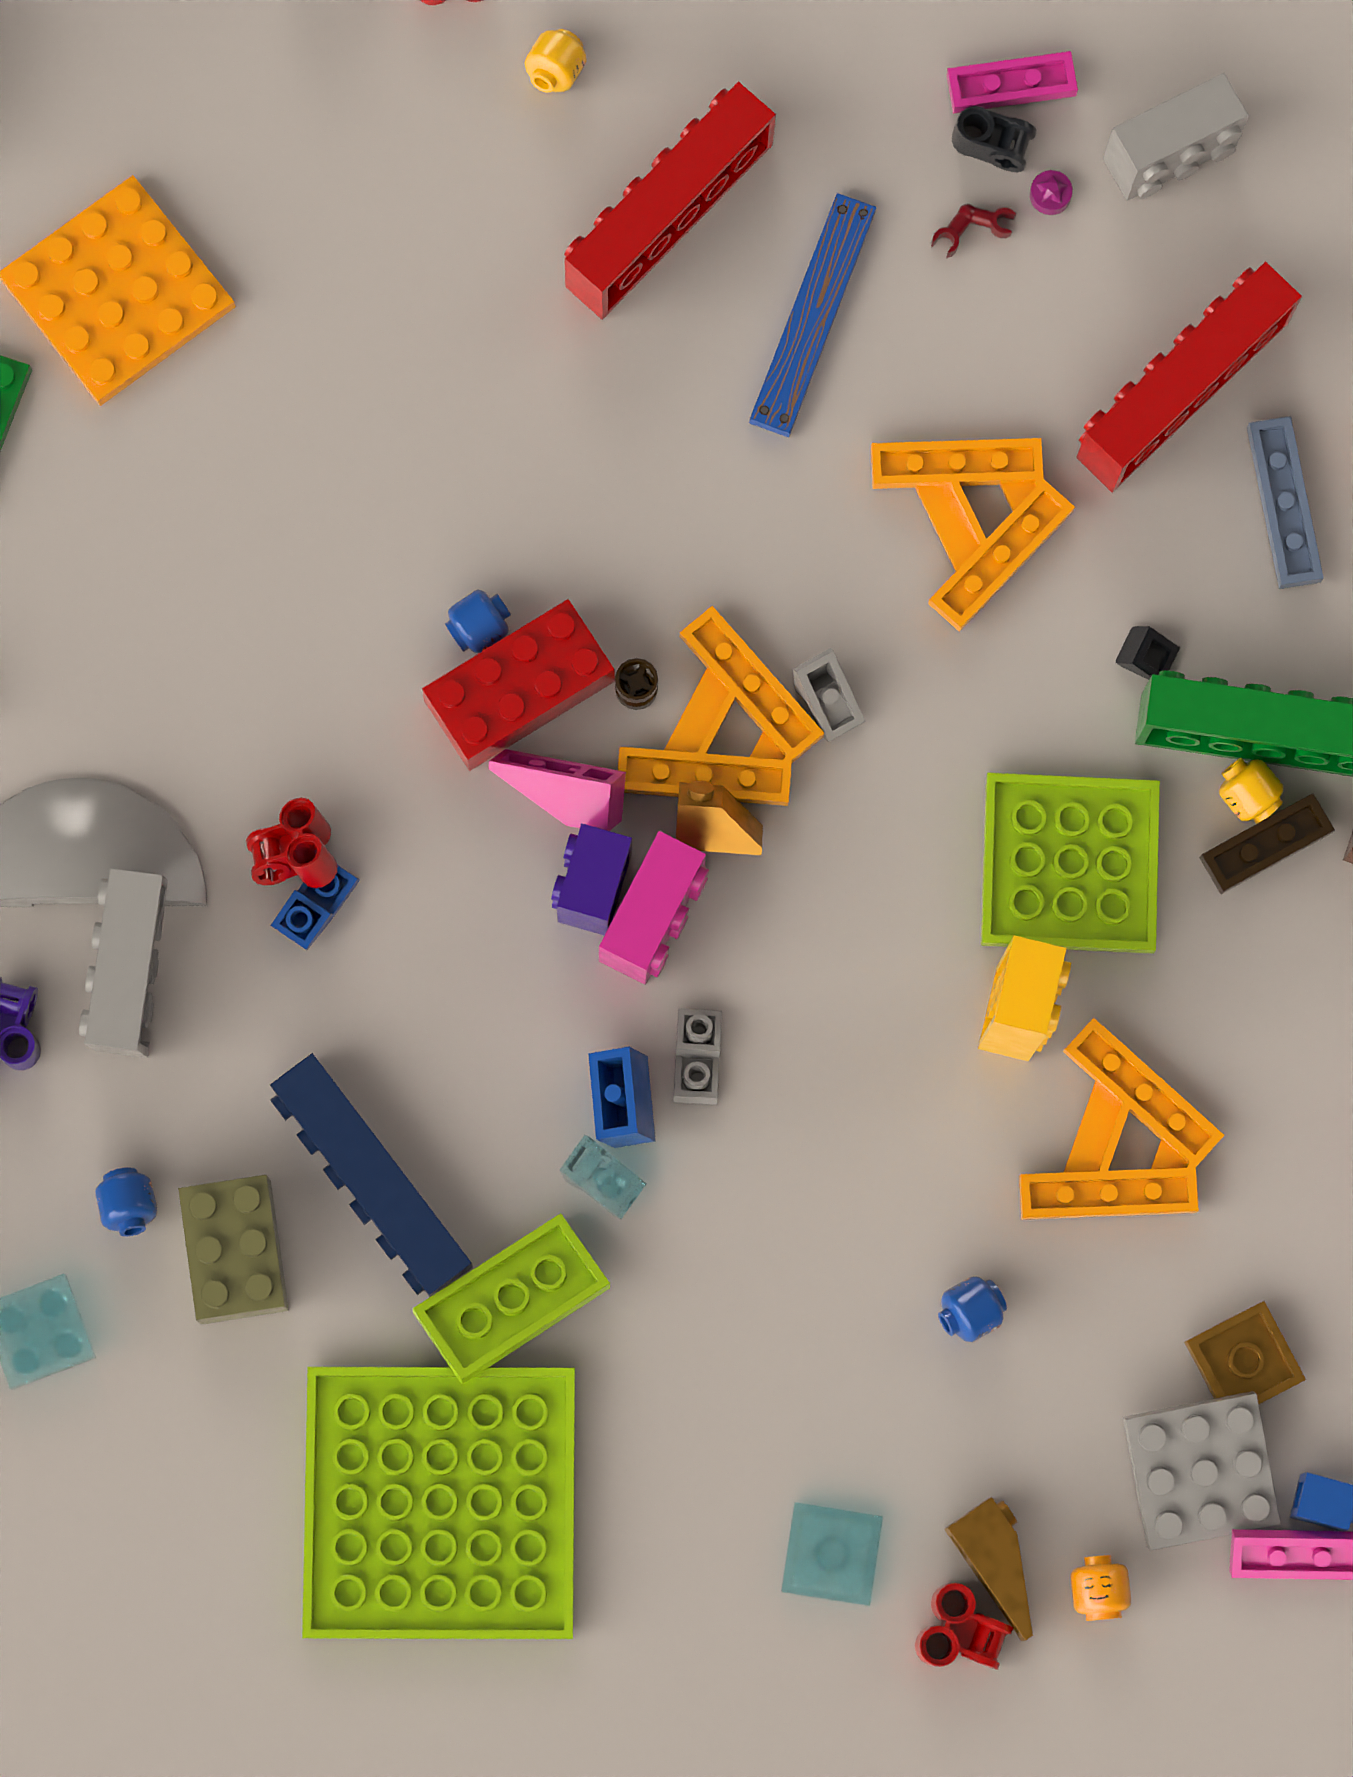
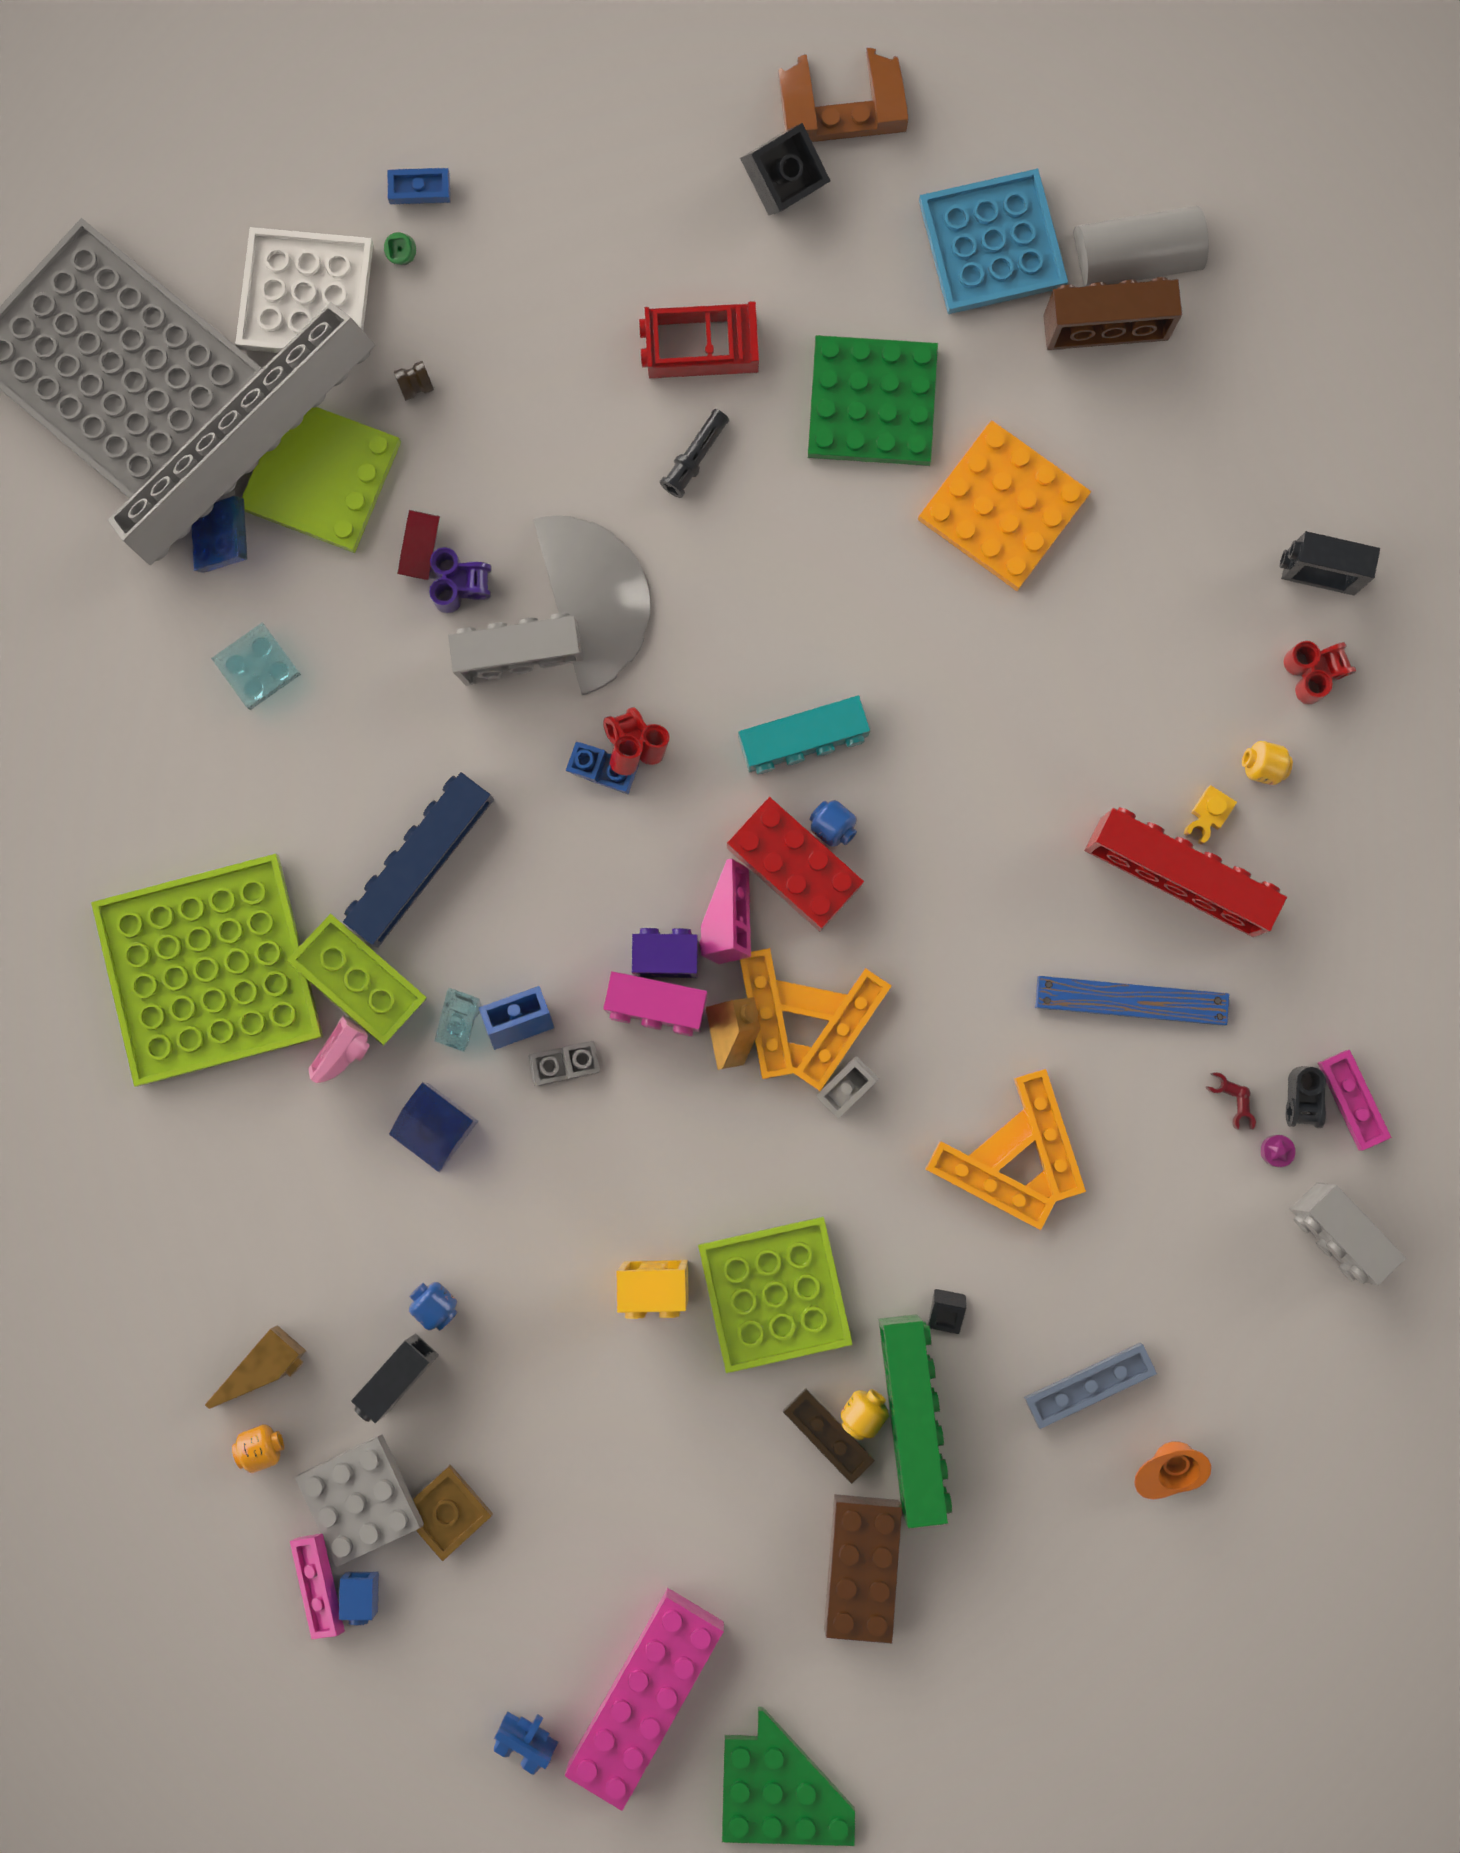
camera: 80 degrees right, 5 degrees up
blue head [95,1167,157,1237] -> none
olive brick [178,1175,289,1325] -> none
dark brown wheel [615,658,658,710] -> none
clear light blue plate [781,1502,883,1606] -> none
red piece [915,1583,1014,1670] -> none
light orange plate [1019,1017,1225,1220] -> none
red brick [1076,261,1302,493] -> none
none -> bright pink slope [308,1015,370,1083]
none -> black brick [351,1333,439,1424]
none -> clear blue slope [389,1082,478,1172]
none -> teal brick [738,695,870,775]
none -> yellow plate [1184,785,1237,845]

